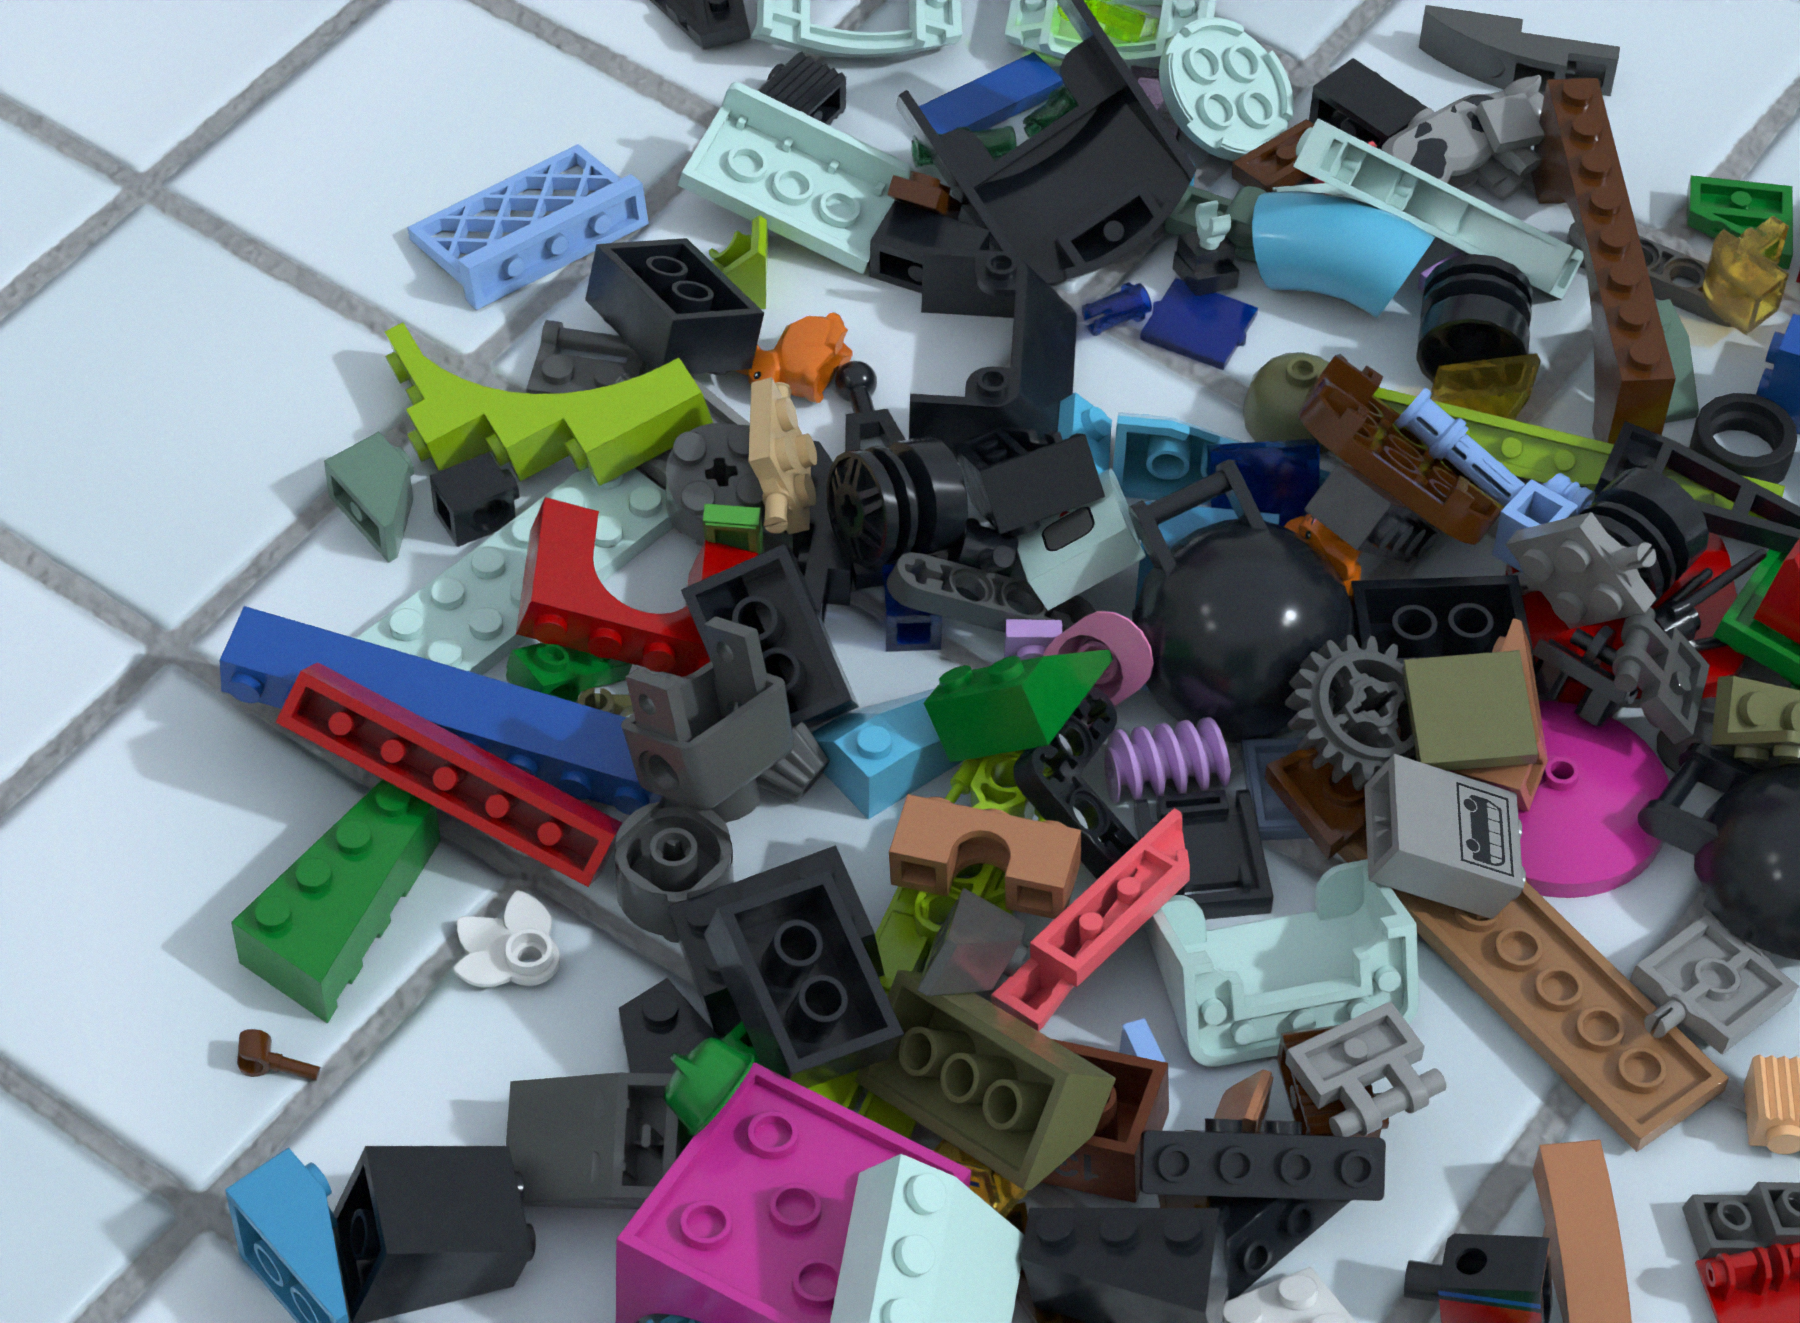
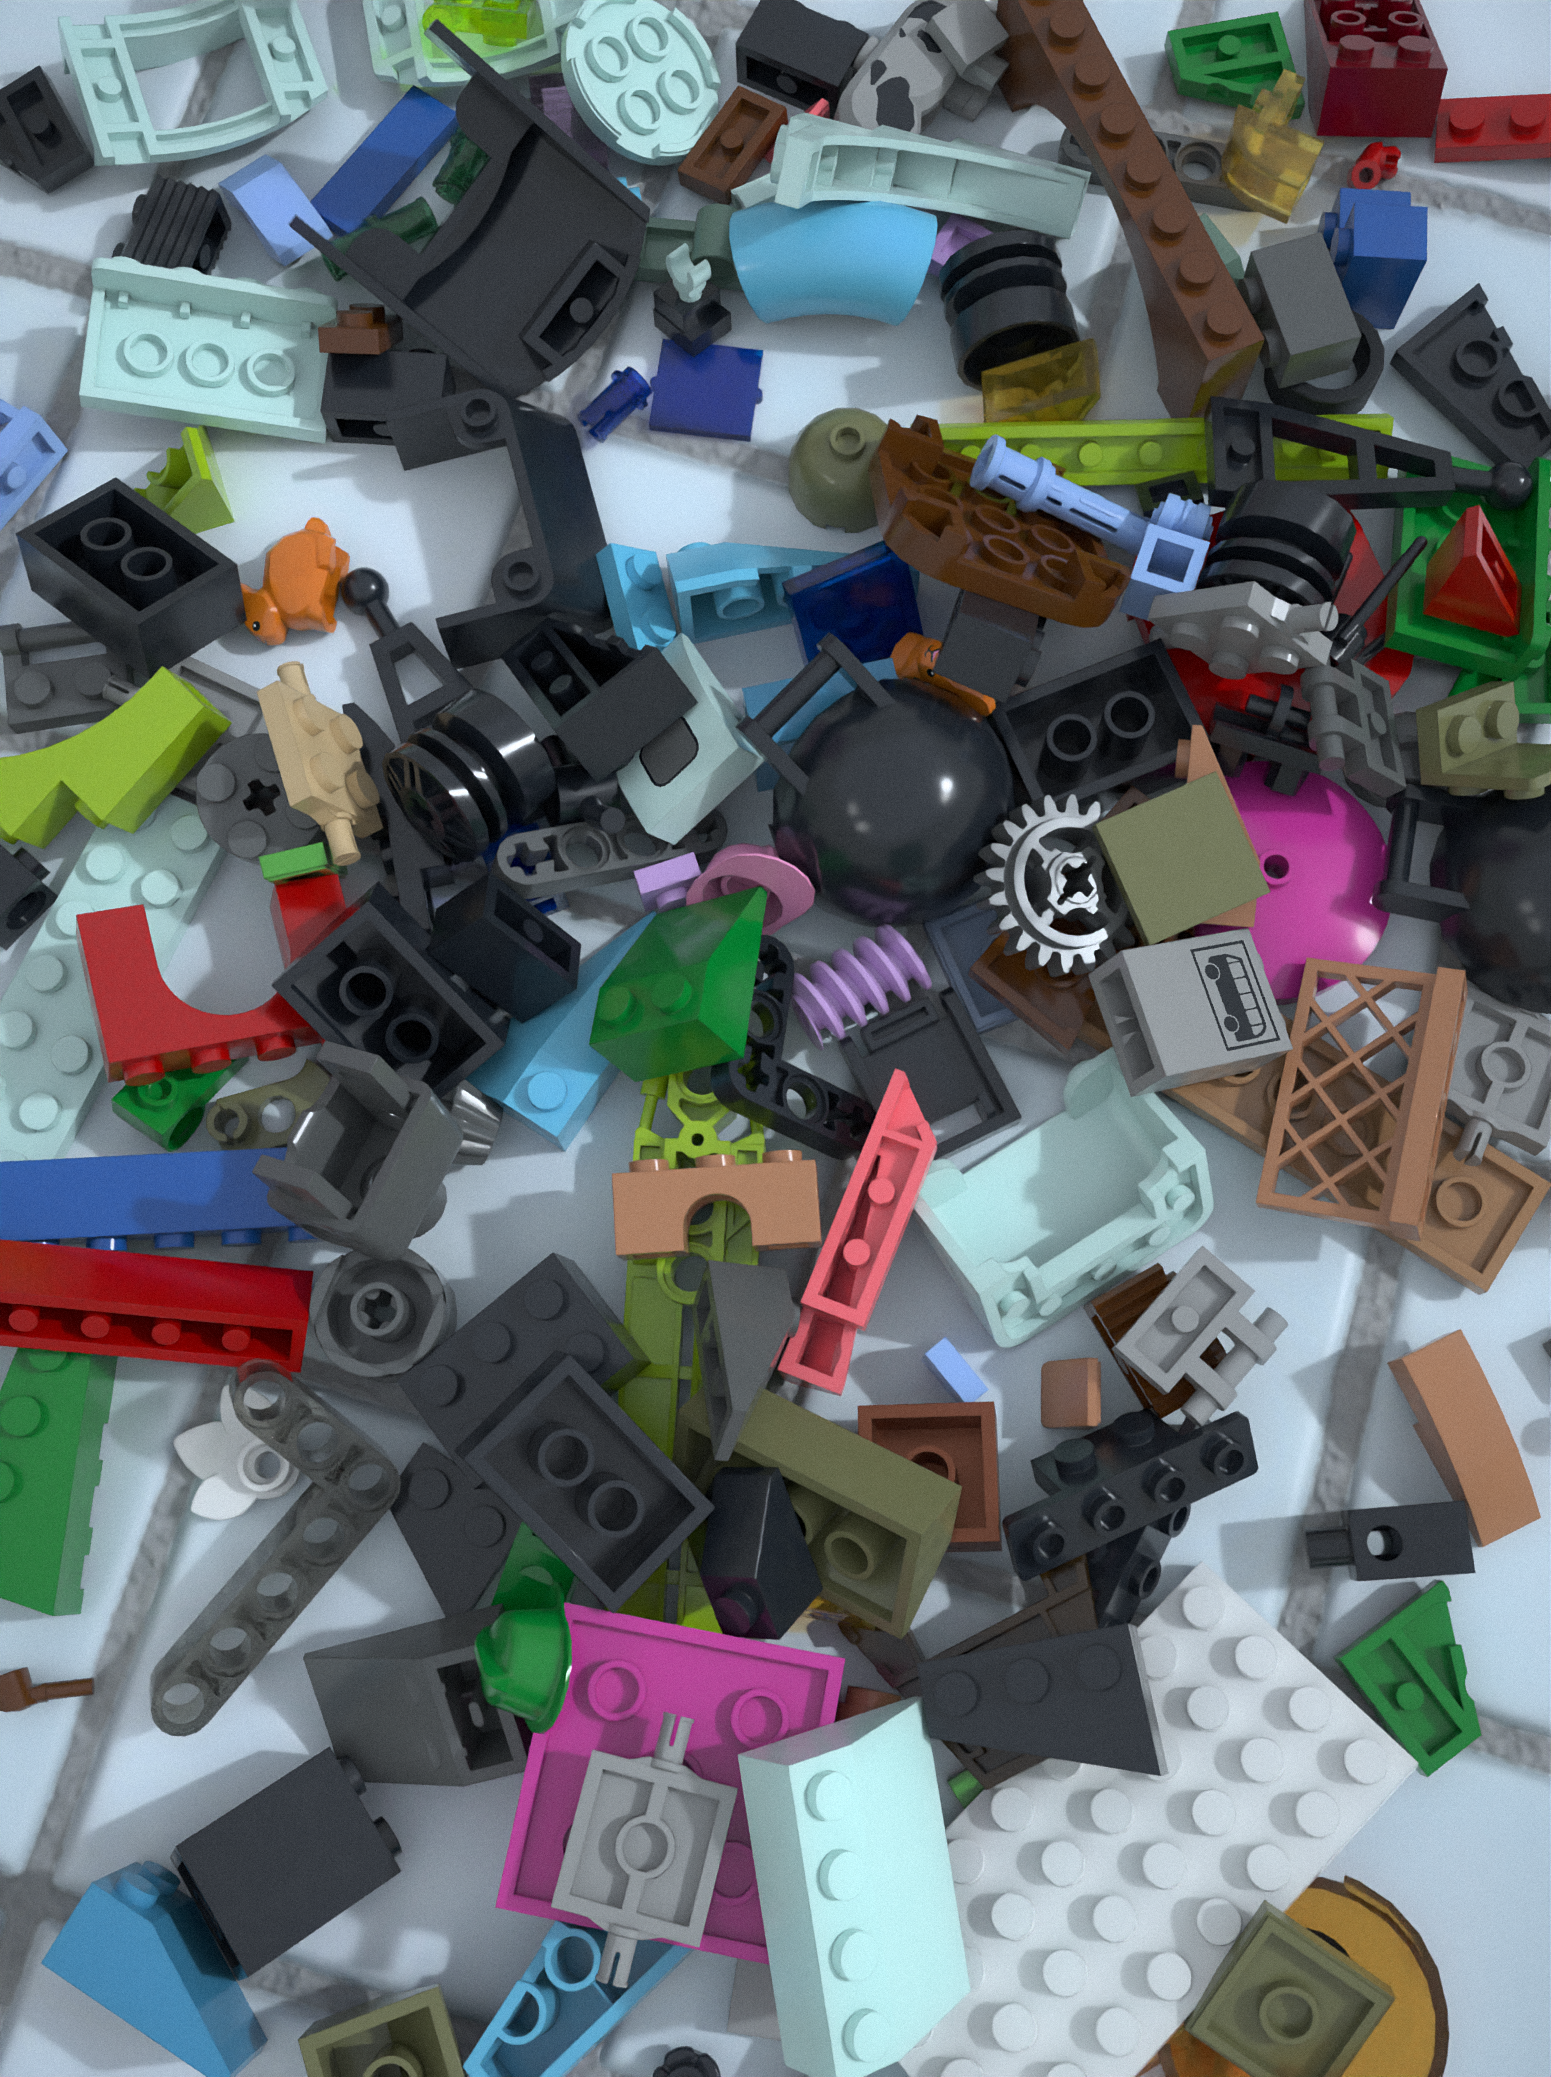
camera: 15 degrees left, 25 degrees up
none -> clear smoke beam [148,1358,401,1737]
none -> light blue slope [218,154,333,266]
none -> black brick [428,872,581,1023]
none -> light grey plate [551,1711,738,1988]
none -> black slope [687,1467,823,1640]
none -> dark grey brick [1237,232,1361,389]
none -> nougat fence [1256,957,1468,1241]

